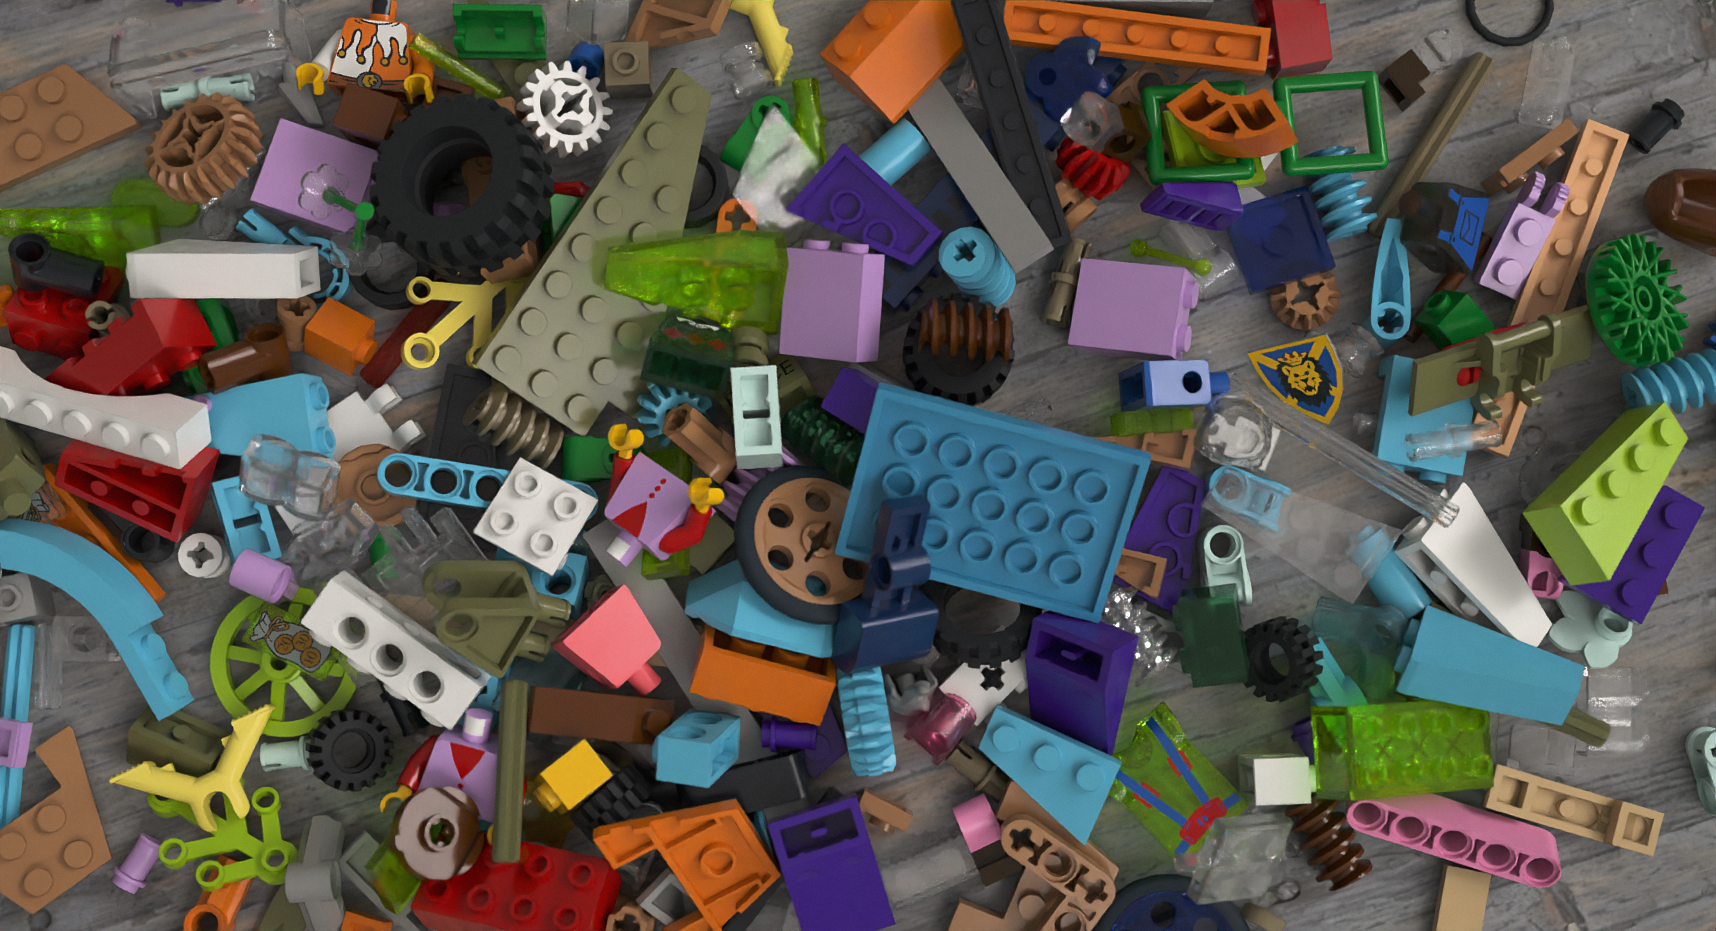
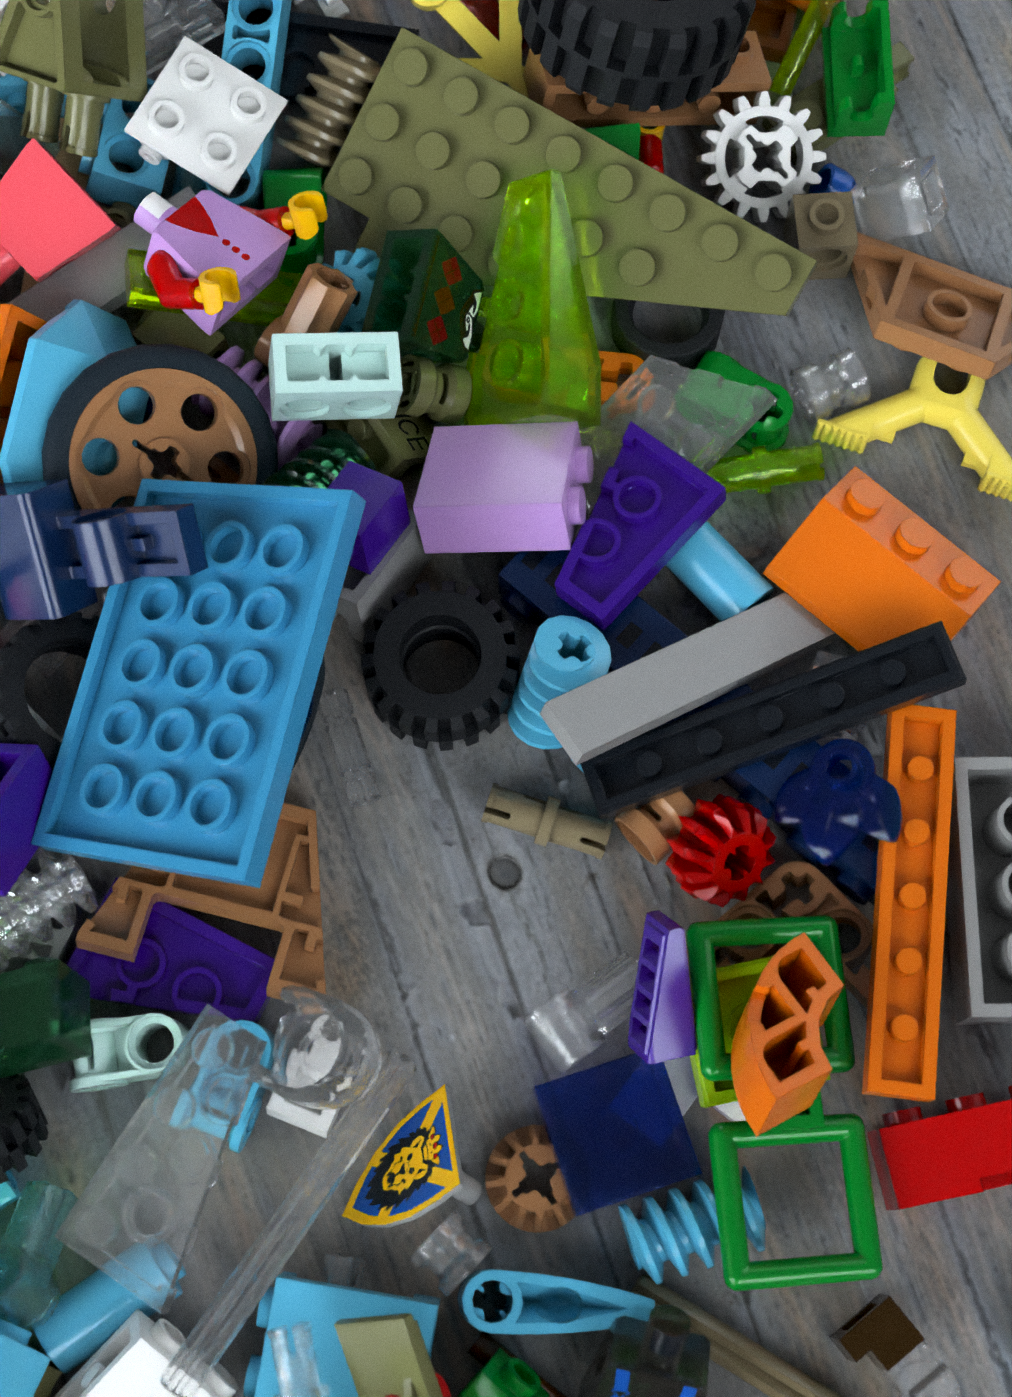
camera: 90 degrees right, 10 degrees down
reddish brown piece [917,297,1013,365] -> none
clear leg [1061,91,1152,163] -> none
lavender brick [1068,258,1199,361] -> none
clear neon green beam [1110,408,1195,437] -> none
blue torso [1118,360,1230,416] -> none
clear neon green hinge [1130,239,1212,276] -> none

